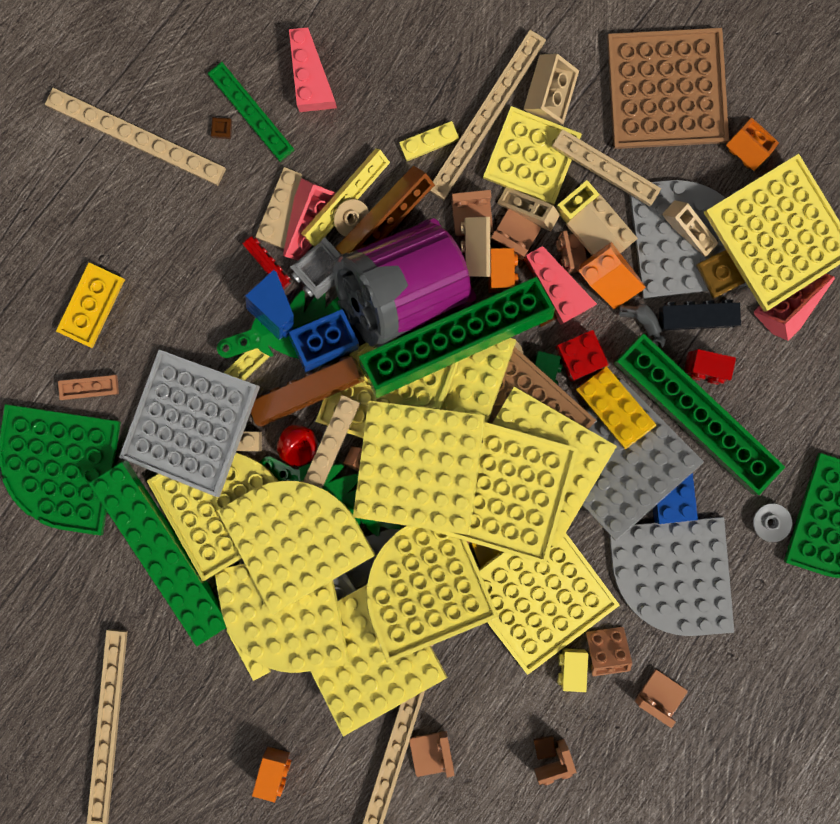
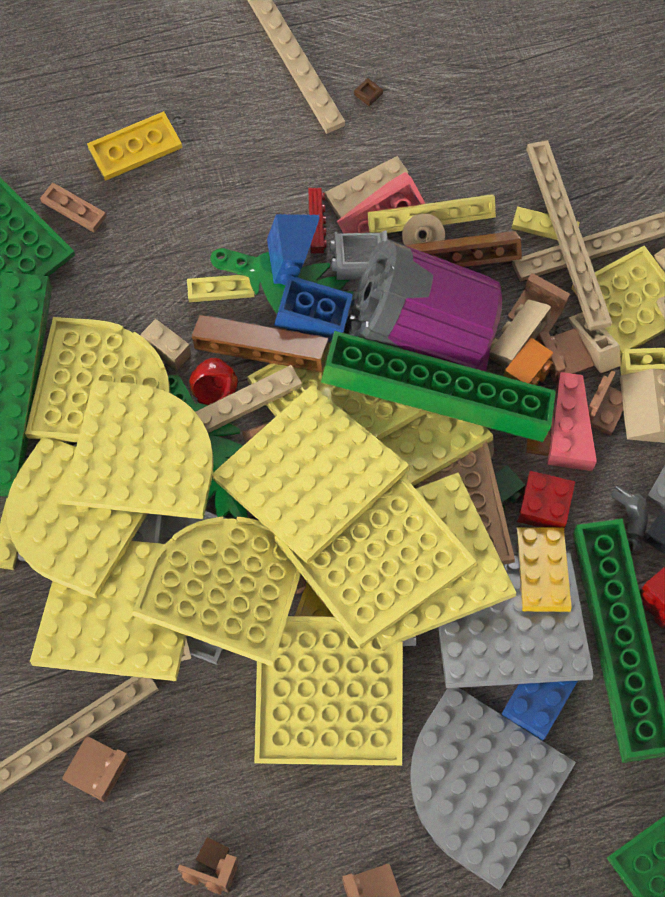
camera: 40 degrees right, 20 degrees down
light grey plate [119,350,260,497] -> none
green tile [207,62,295,162] -> none
coral wedge [289,27,337,112] -> none
light yellow brick [558,648,588,692] -> none
orange slope [578,242,646,309] -> none
nougat bracket [586,627,632,677] -> none
light grey dish [753,504,792,542] -> none
none -> tan plate [527,140,612,331]

